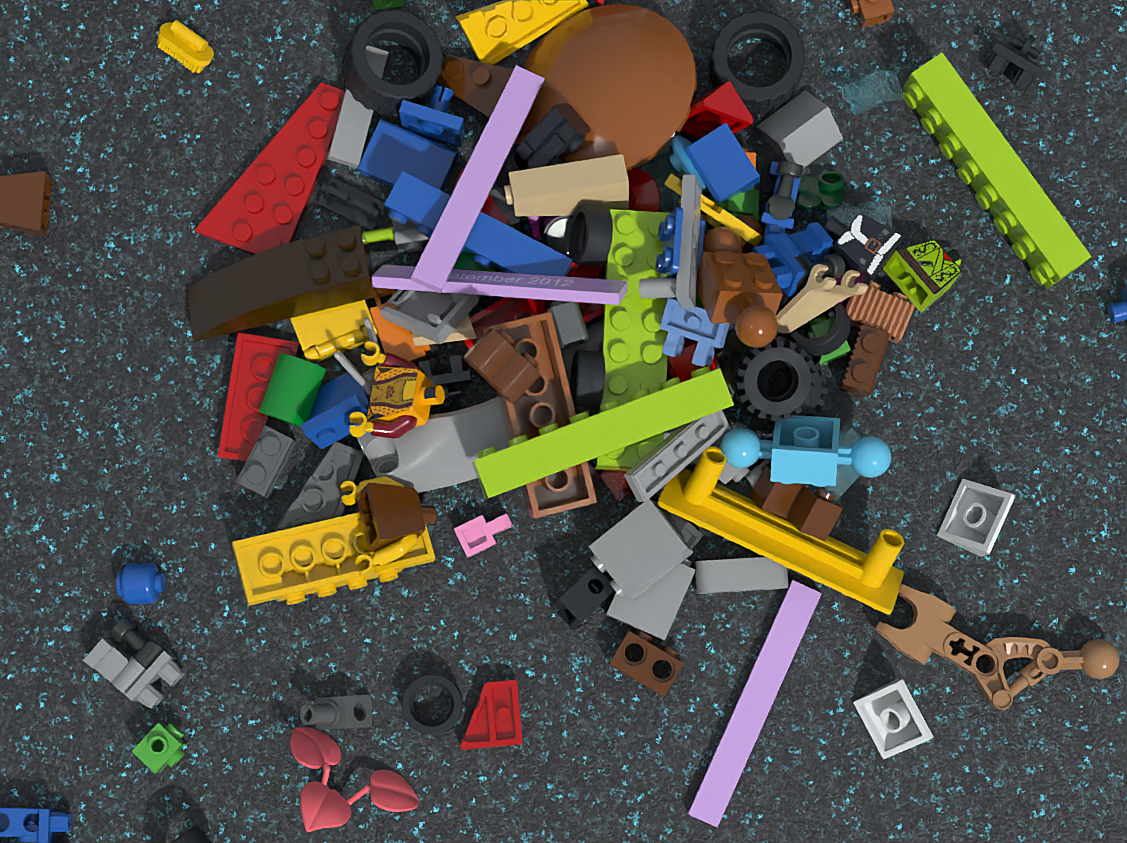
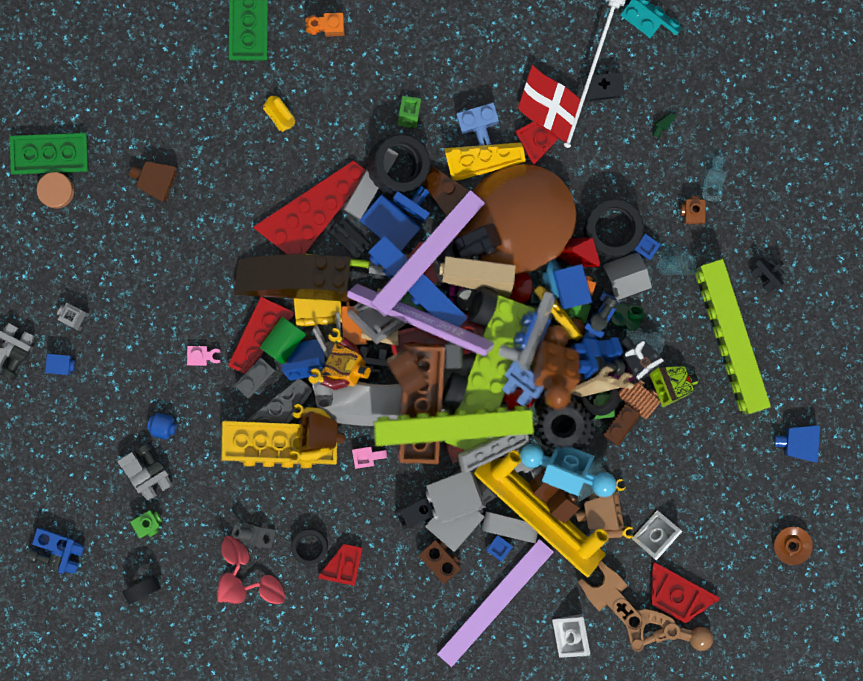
camera: 20 degrees right, 5 degrees up
none -> bright pink plate [187,346,221,366]
none -> blue plate [486,535,513,562]
none -> medium nougat torso [576,479,633,539]
none -> blue plate [634,234,661,261]
none -> red wing [651,562,720,623]

